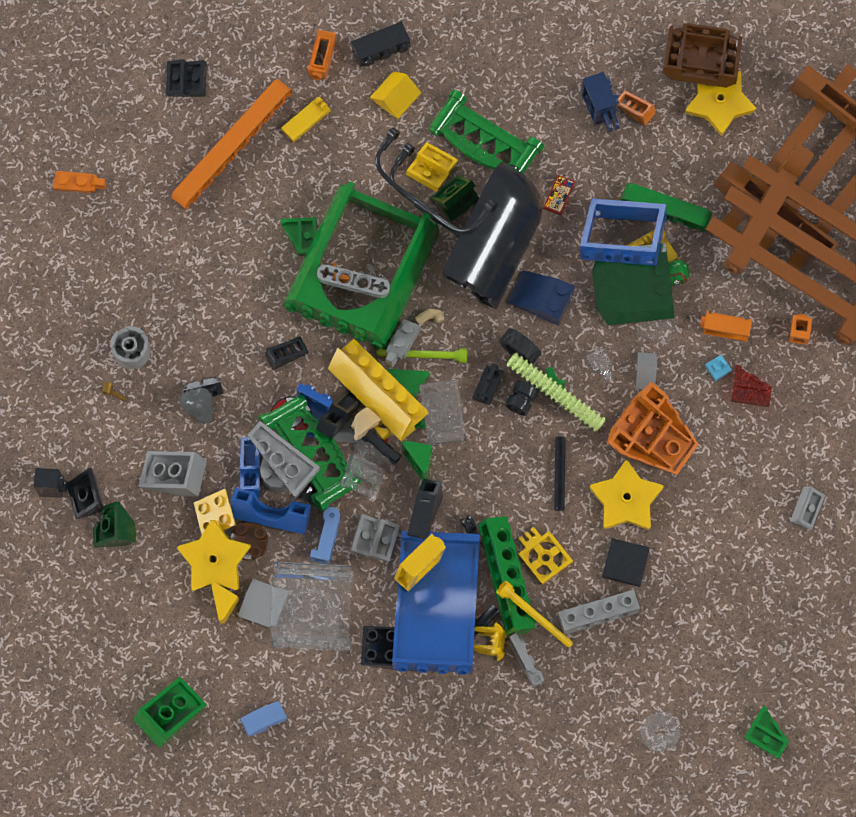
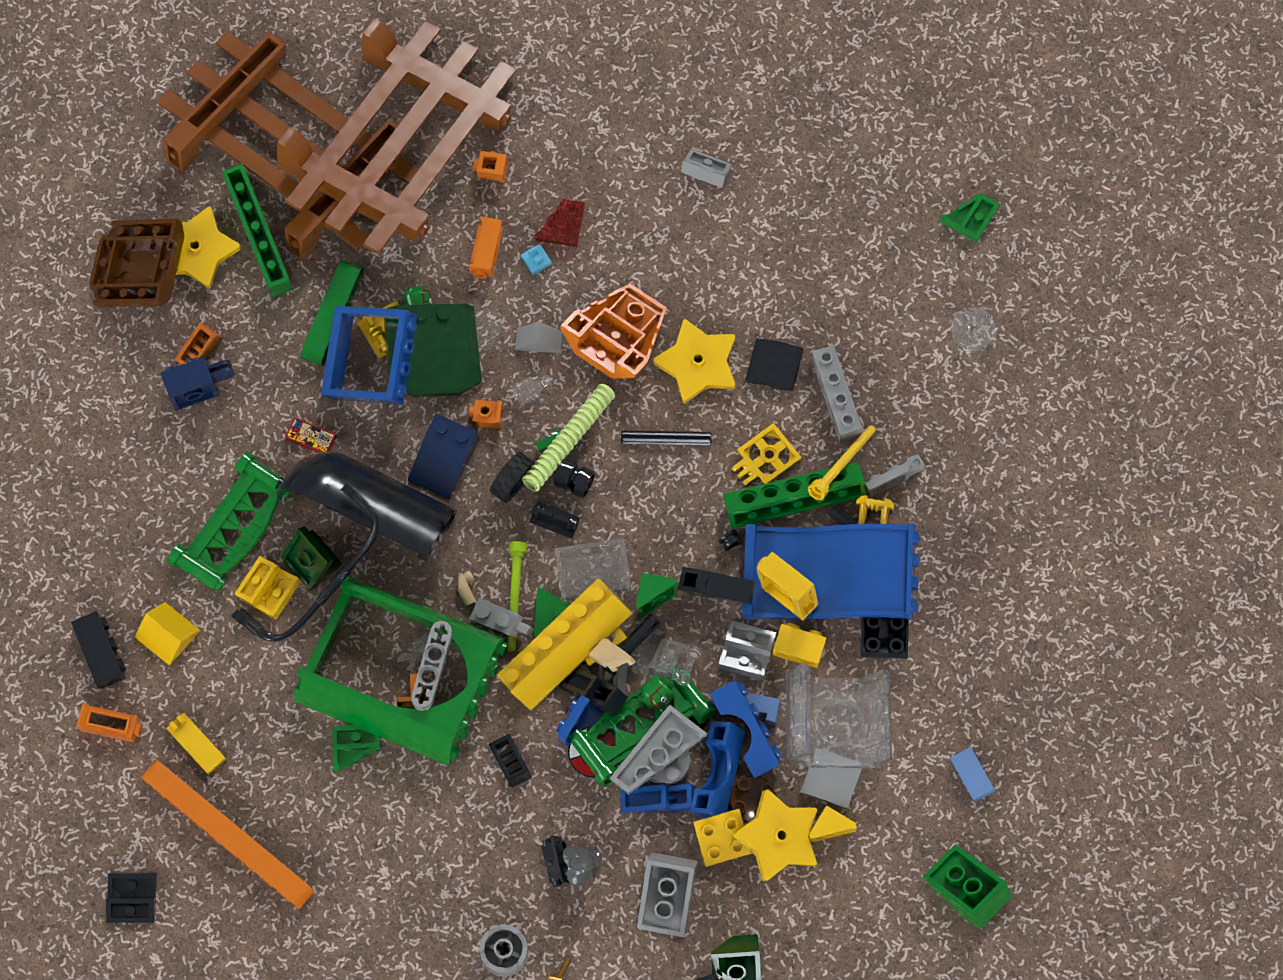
camera: 90 degrees left, 0 degrees up
none -> green brick [221,164,293,297]
none -> orange brick [469,399,504,429]
none -> green head [639,675,674,710]
none -> blue arch [710,679,783,778]
none -> yellow brick [773,623,826,669]

